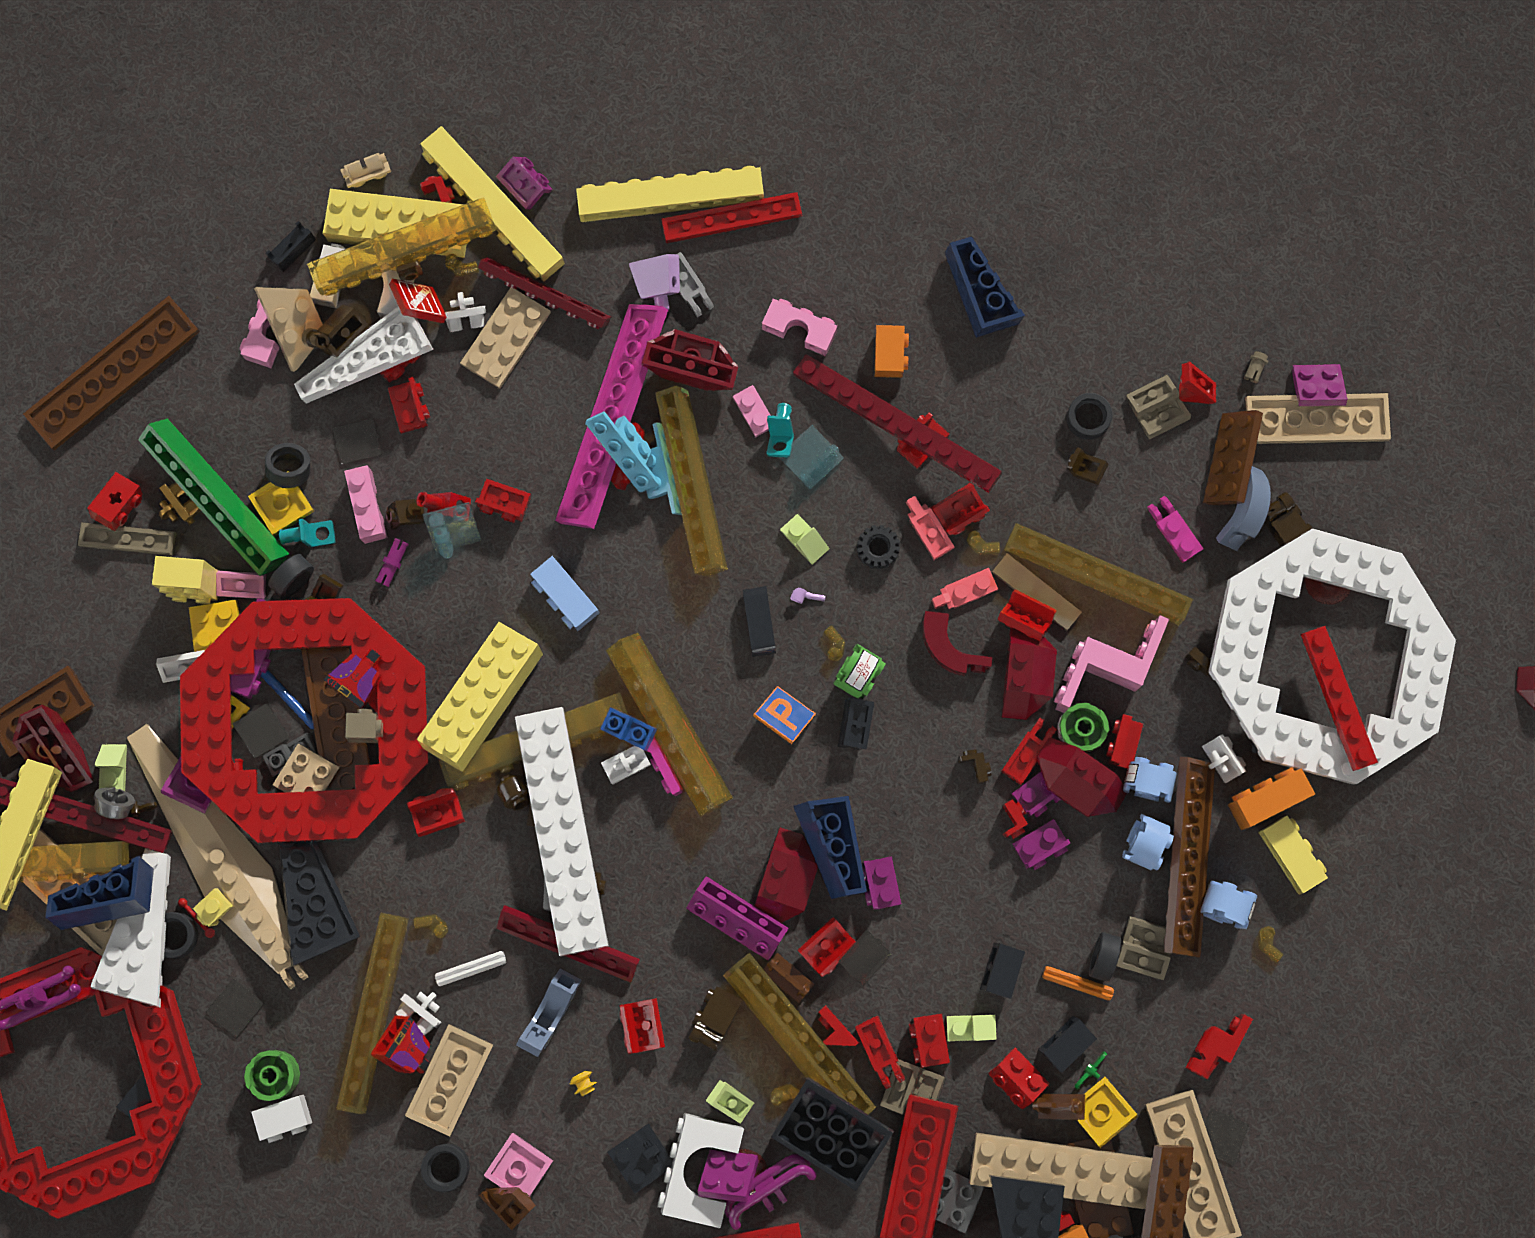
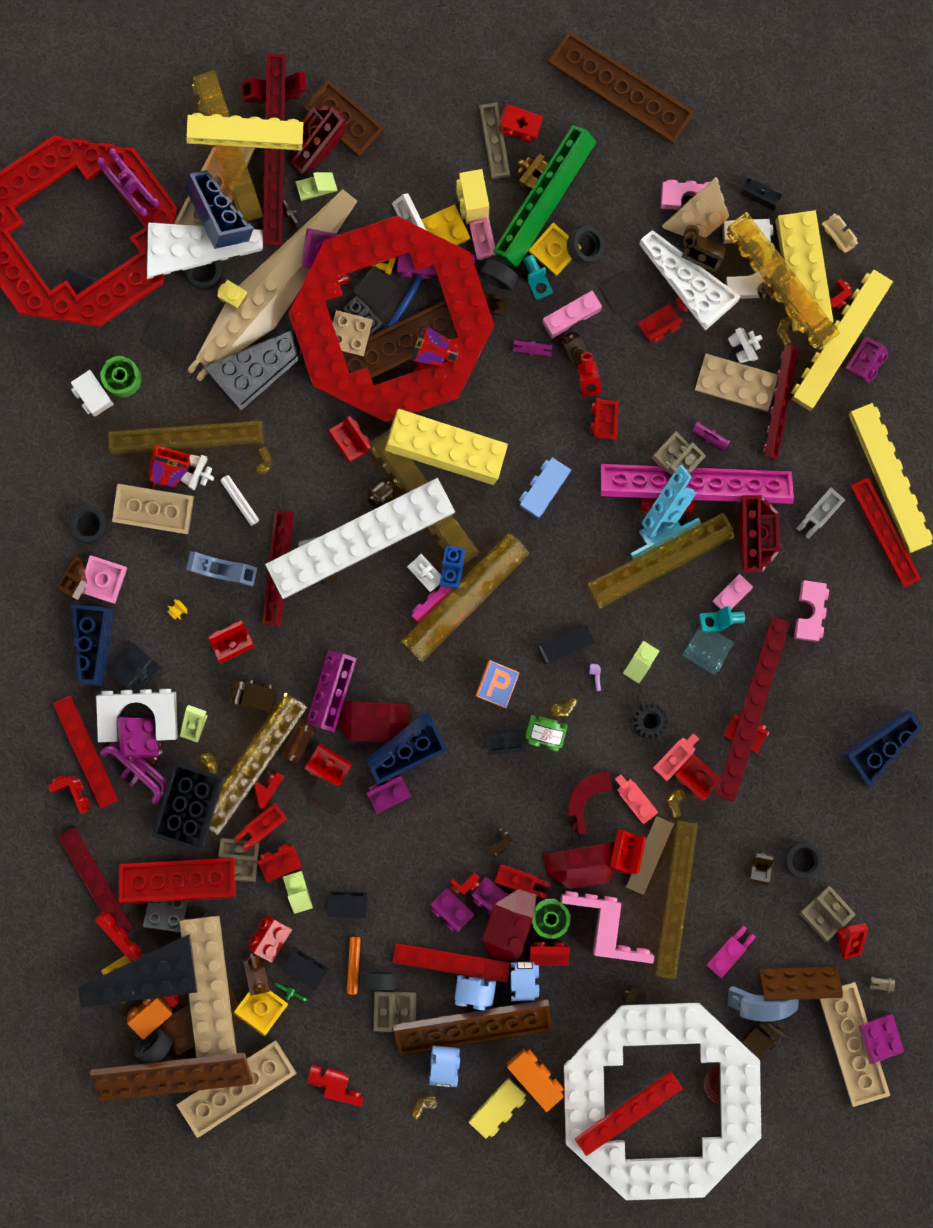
camera: 70 degrees right, 5 degrees up
flat silver piece [94,787,135,819] -> none
red hinge [178,898,215,938] -> none
dark tan brick [345,709,383,743] -> none
red tile [389,278,447,323] -> none
clear light blue hinge [423,502,481,558] -> none
lavender torso [629,254,680,309] -> none
orange brick [874,325,909,378] -> none
white hips [1202,734,1246,783] -> none
none -> dark blue wedge [71,604,114,686]
none -> red plate [393,943,511,982]
none -> dark tan slope [651,431,706,475]
none -> magenta pin [691,422,730,451]

